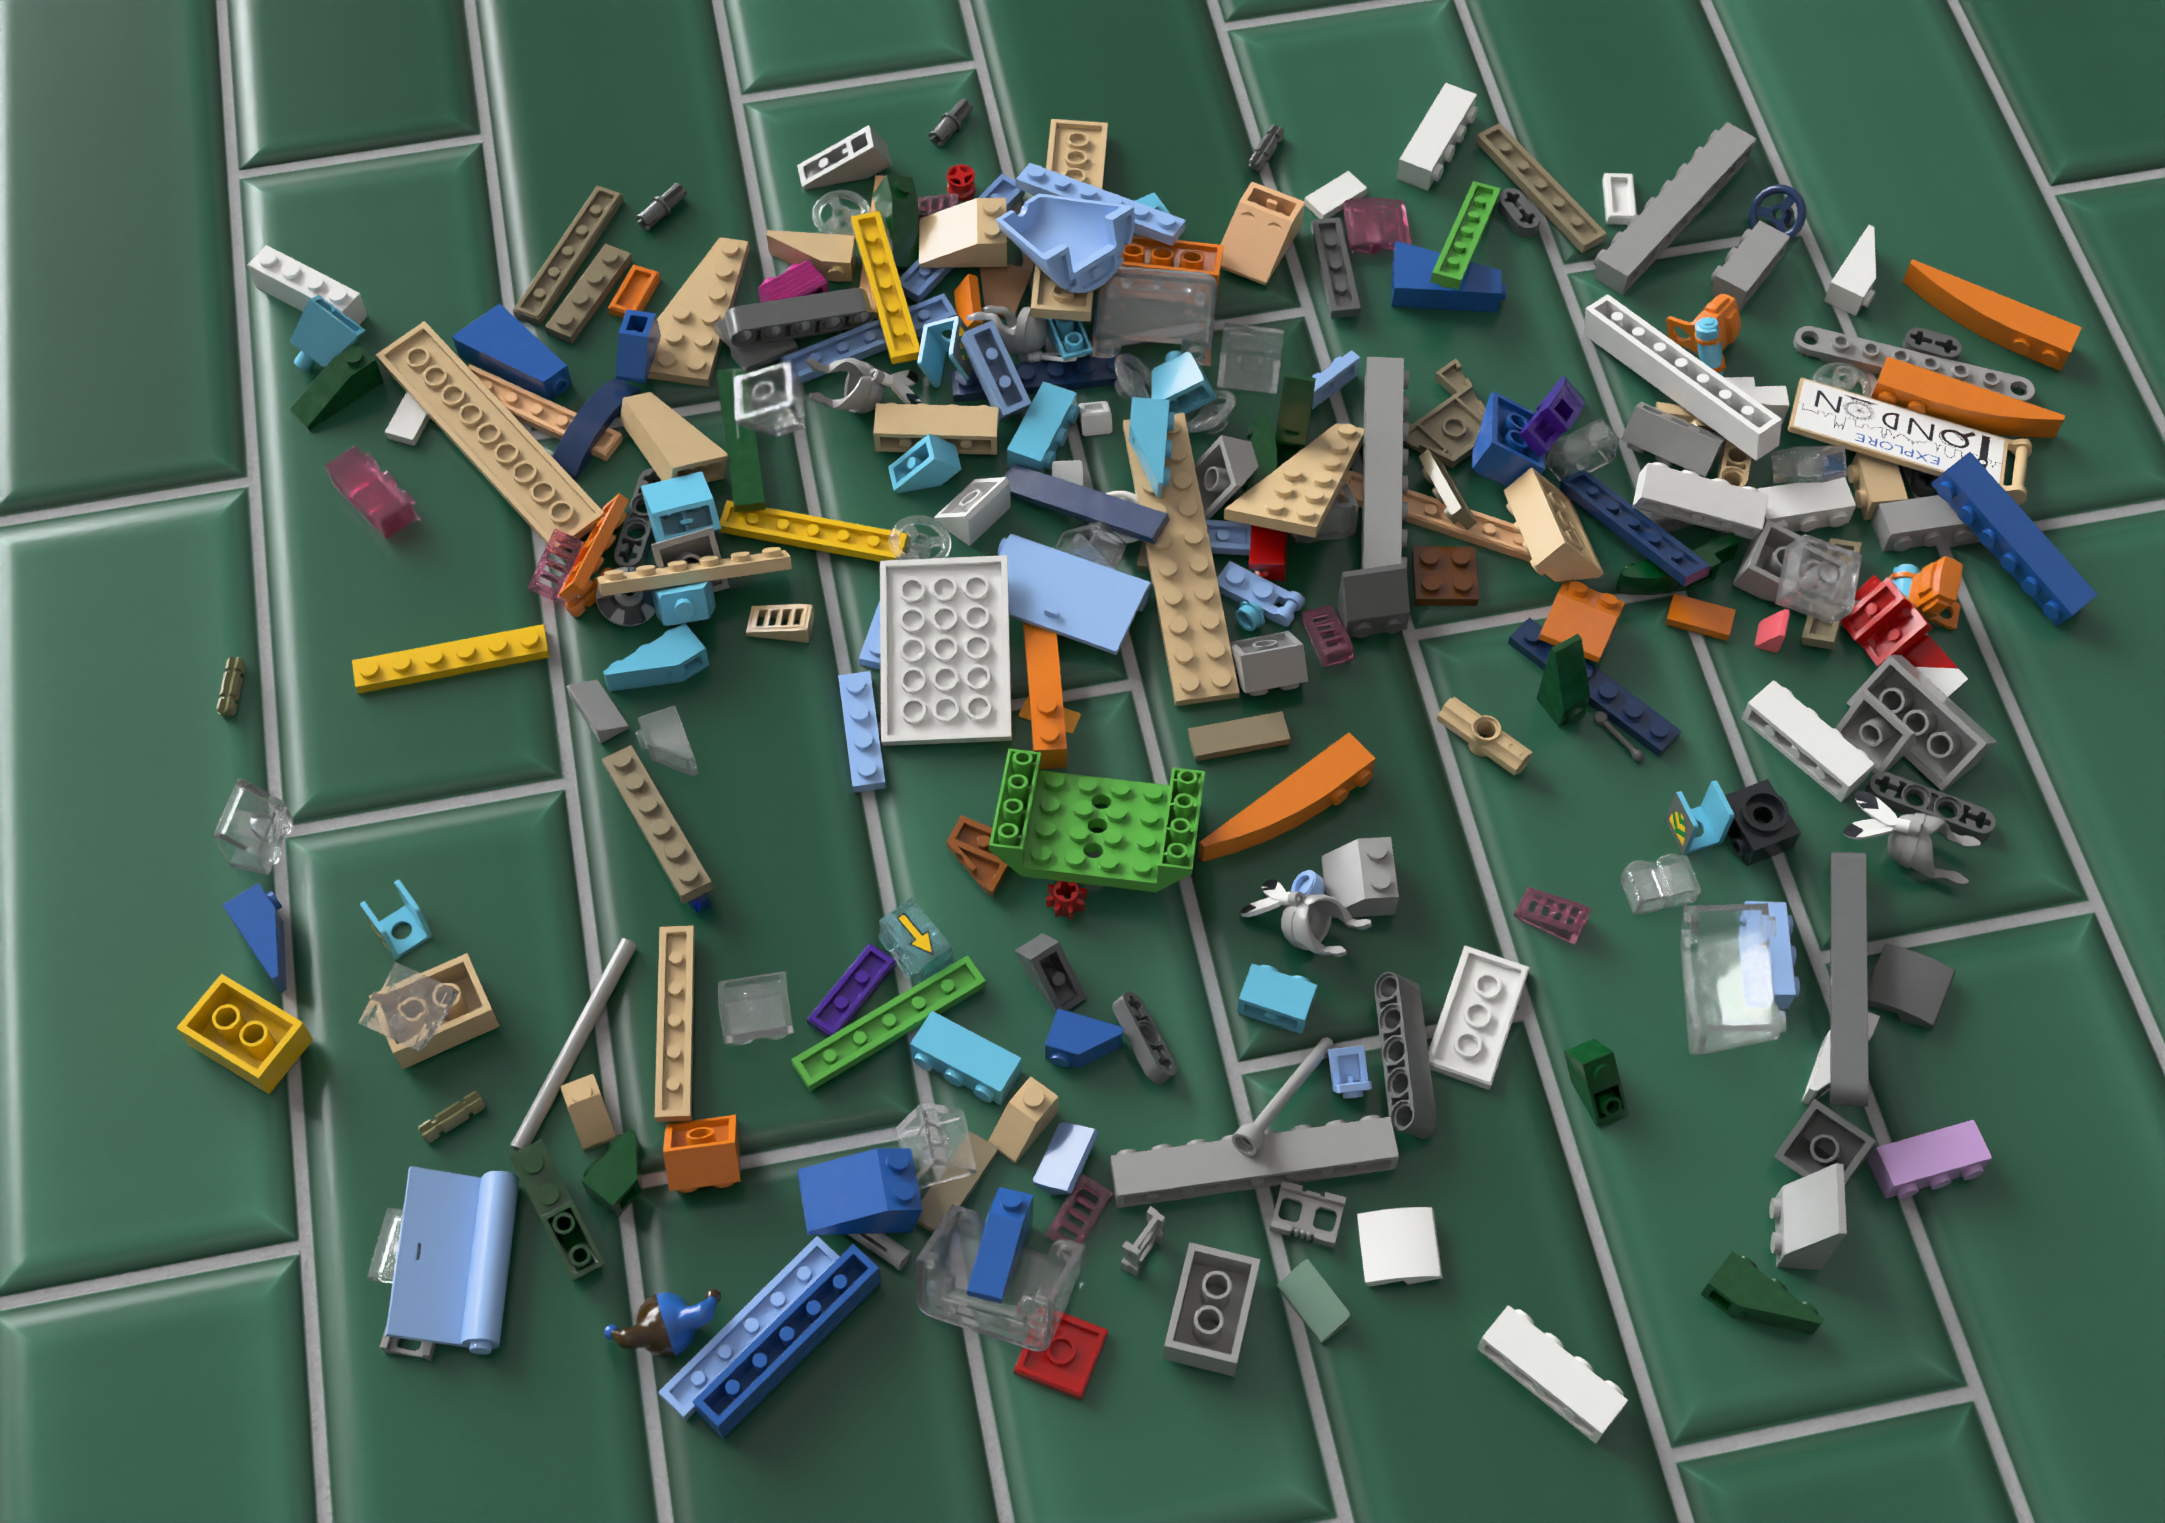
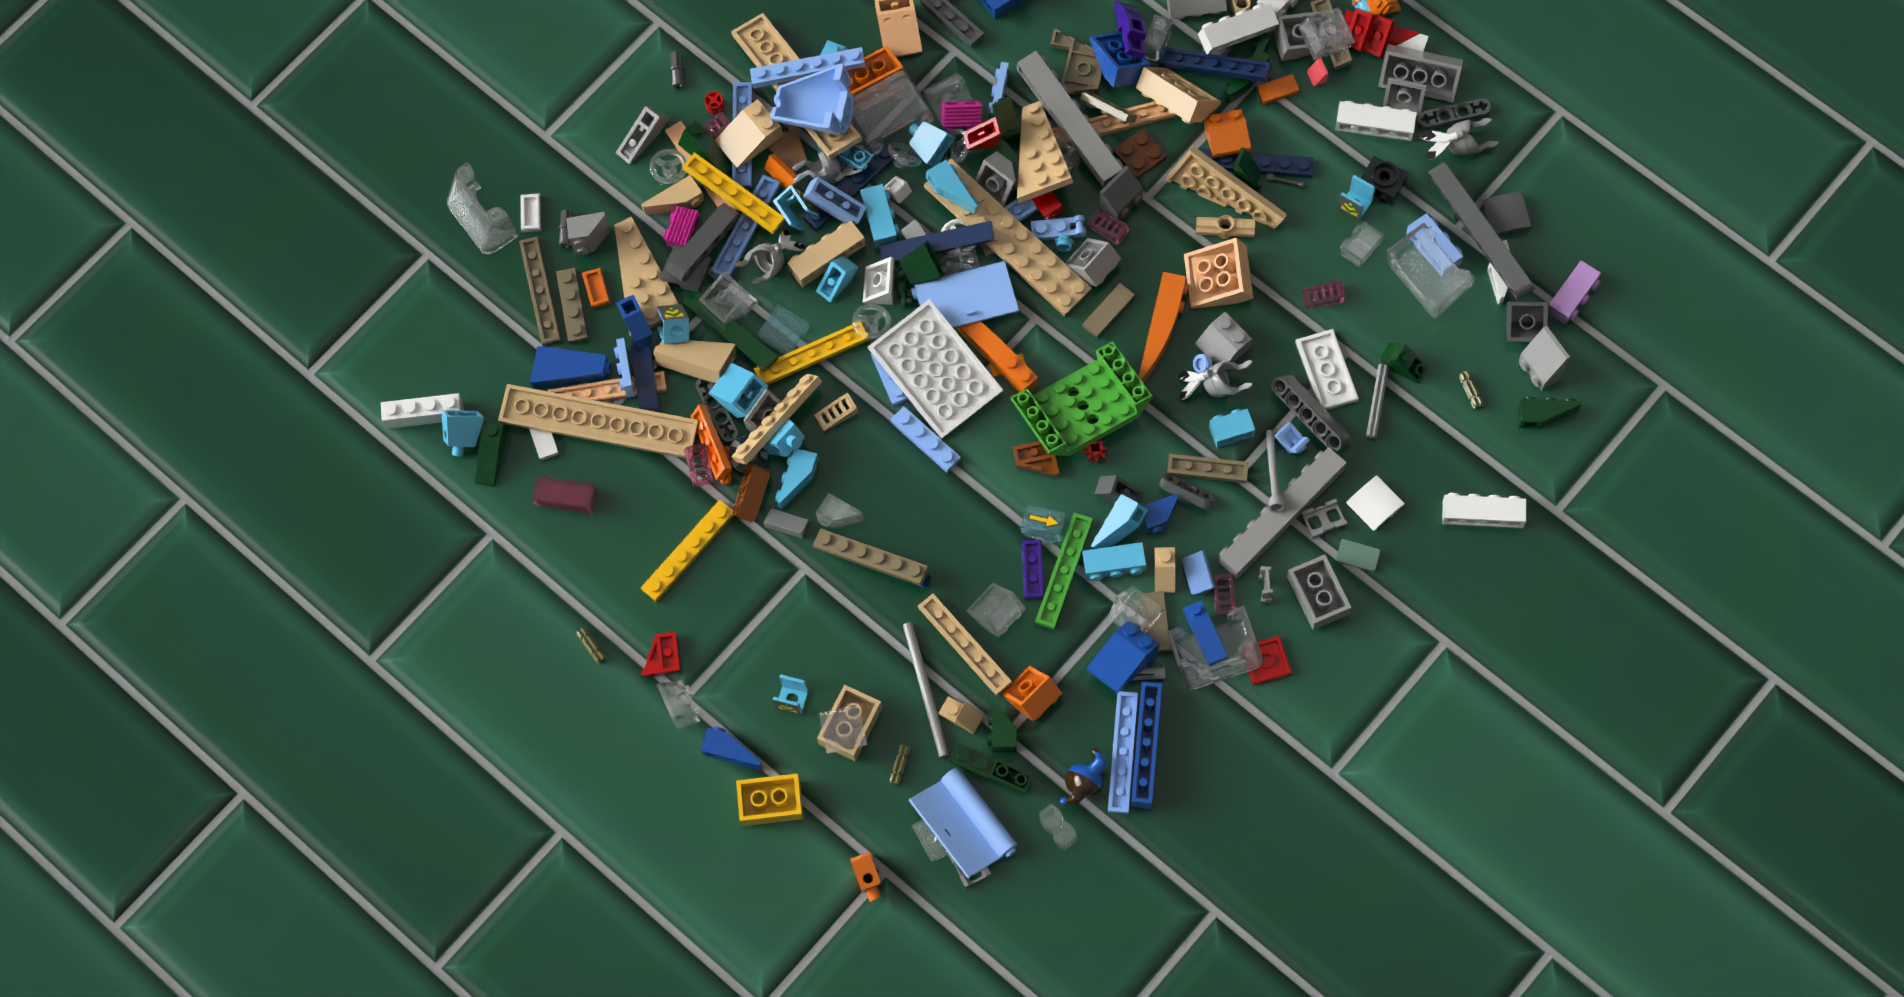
camera: 30 degrees left, 10 degrees up
none -> clear windscreen [447,162,518,255]
none -> white tile [521,193,541,232]
none -> light grey slope [566,212,610,255]
none -> light blue plate [614,338,635,398]
none -> red wing [641,631,681,678]
none -> medium azure piece [657,304,689,344]
none -> dark orange beam [733,462,770,522]
none -> clear light blue tile [756,305,811,354]
none -> orange torso [850,852,881,902]
none -> dark green torso [894,240,944,285]
none -> dark green arm [896,278,914,307]
none -> dark pink brick [941,100,982,131]
none -> red slope [963,117,1002,151]
none -> clear brick [1039,804,1076,851]
none -> medium azure slope [1091,494,1148,549]
none -> tan wing [1164,146,1287,229]
none -> dark tan plate [1167,454,1249,483]
none -> light nougat slope [1184,238,1253,309]
none -> light grey axle [1366,364,1389,439]
none -> olive axle [1459,371,1483,409]

